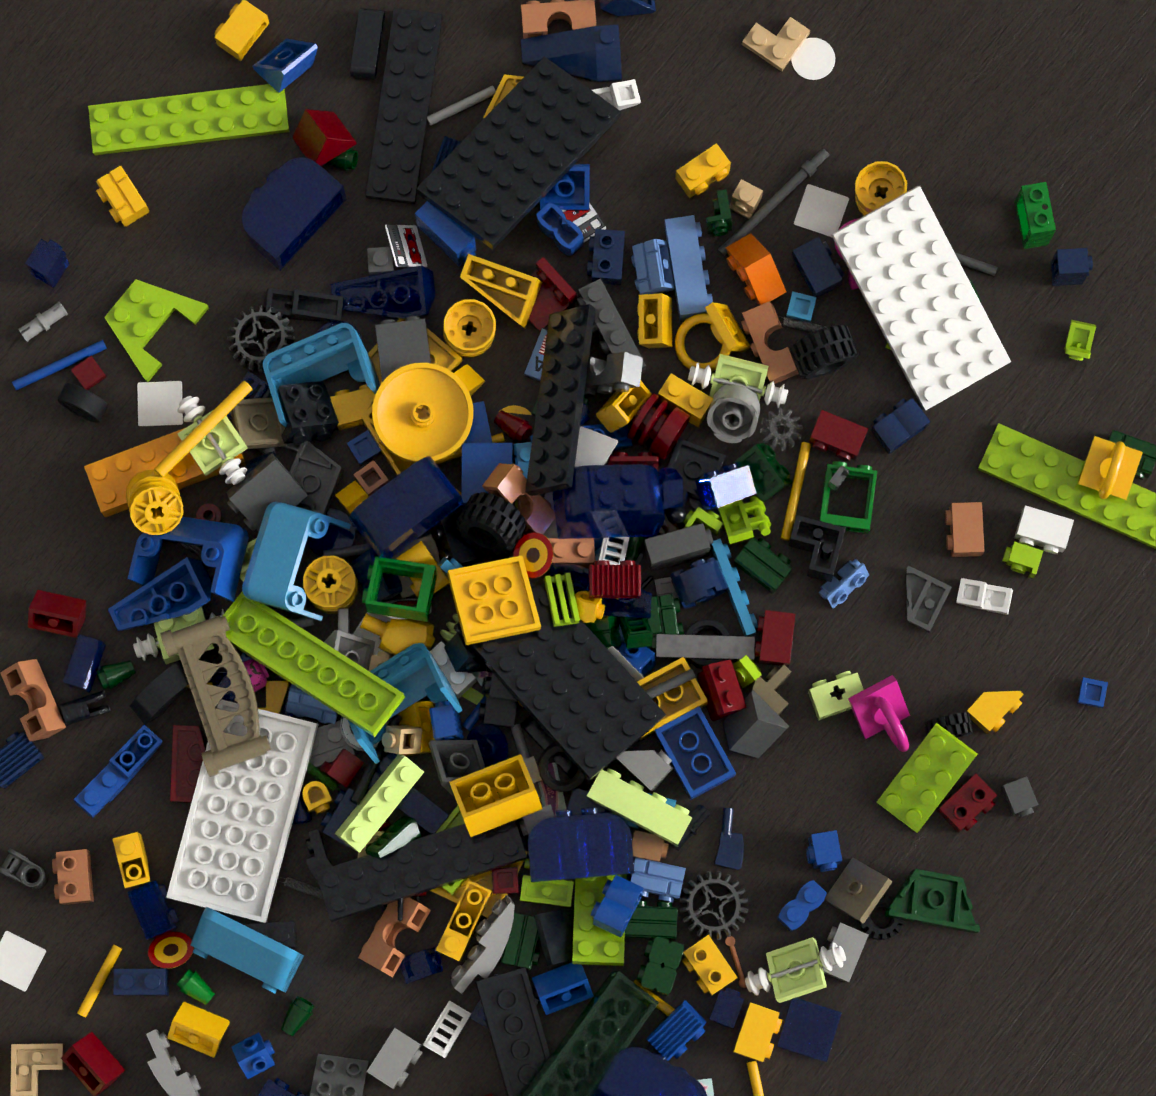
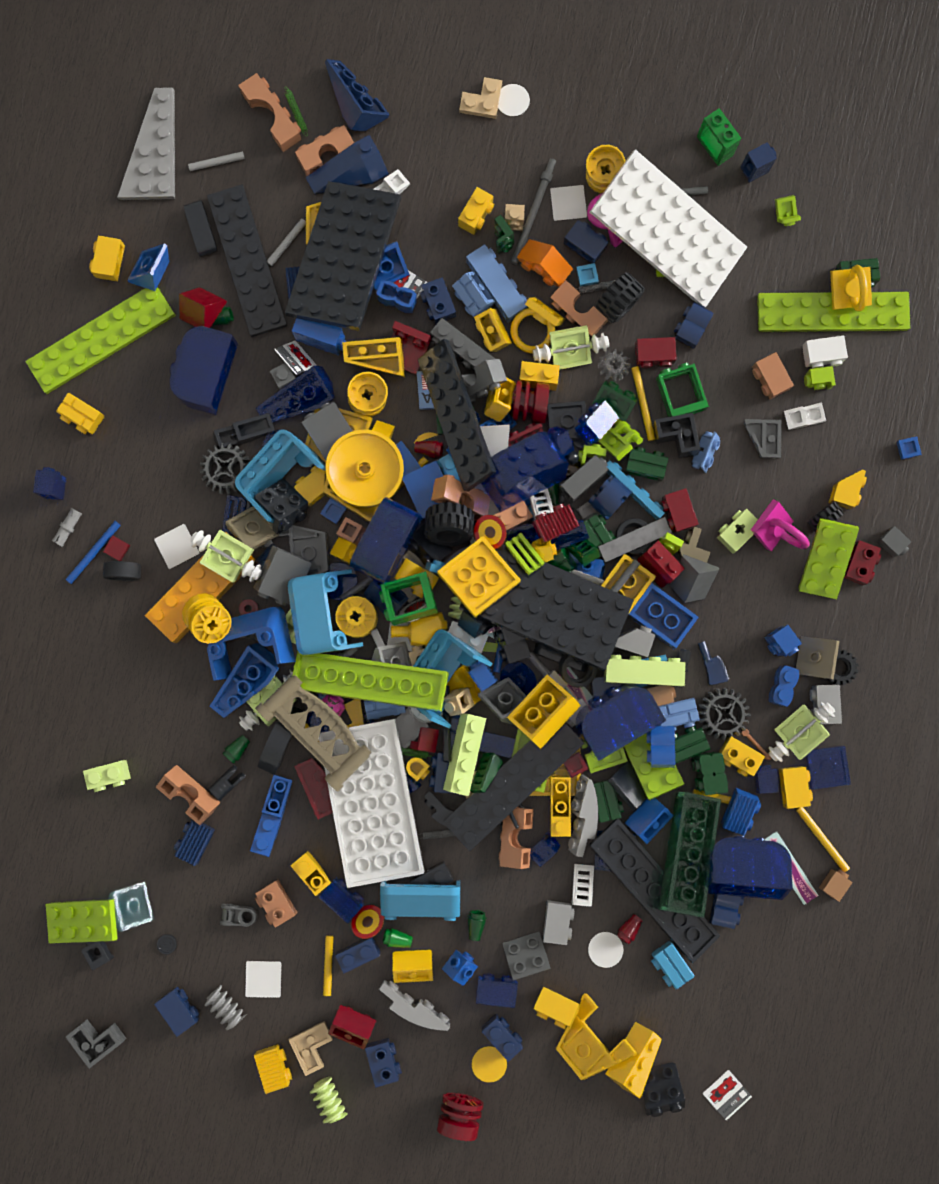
camera: 30 degrees left, 5 degrees up
dark red brick [28,590,86,638] -> none
clear blue brick [63,634,106,693] -> none
lime wing [104,279,209,382] -> none
yellow piece [154,381,253,478] -> none
light grey brick [707,385,760,443] -> none
dark grey tile [828,466,849,491] -> none
dark green wing [885,869,980,933] -> none

